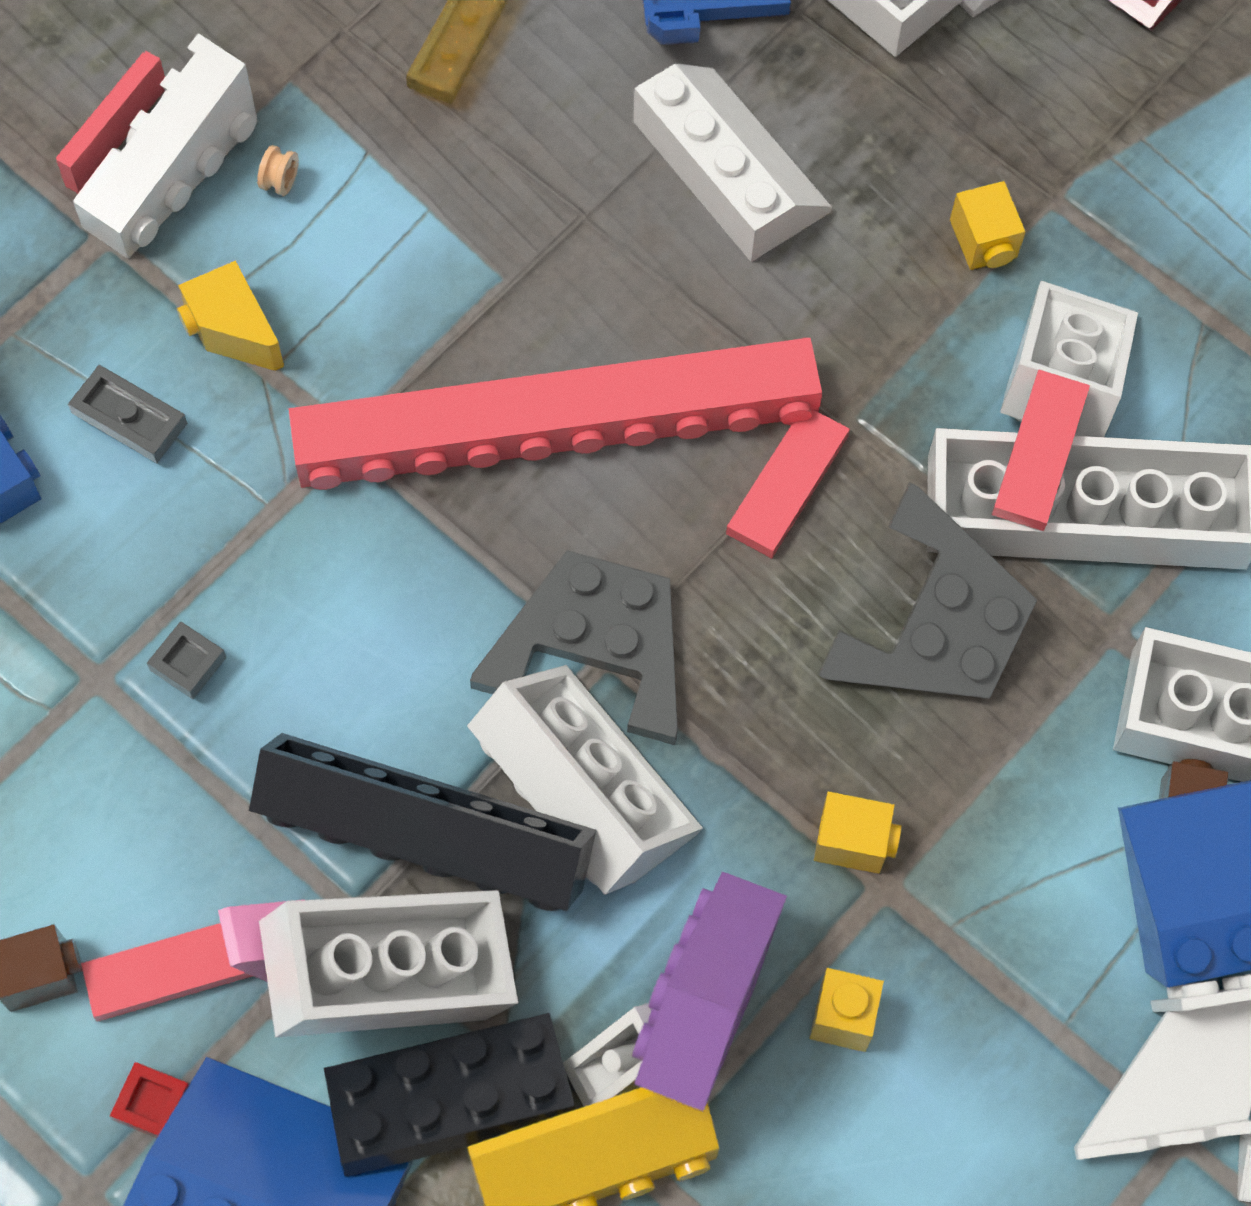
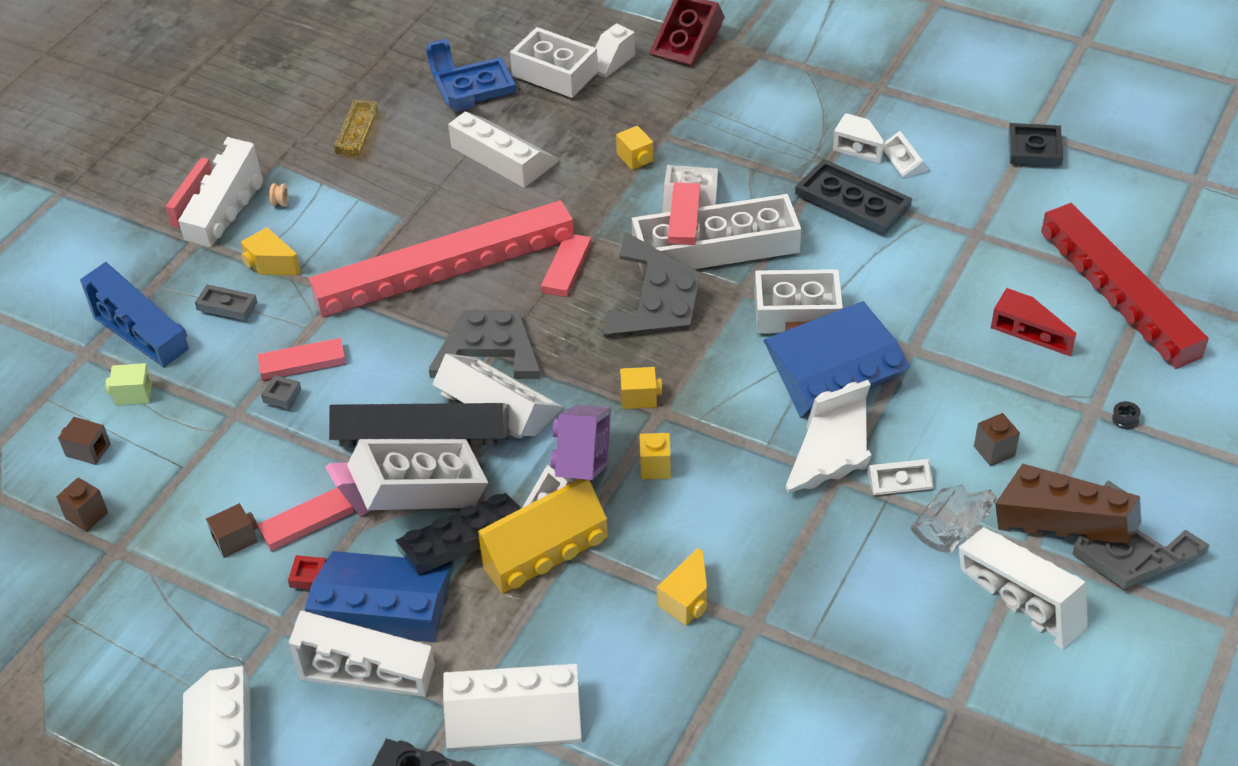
camera: 10 degrees left, 20 degrees down
none -> coral tile [258,338,346,381]

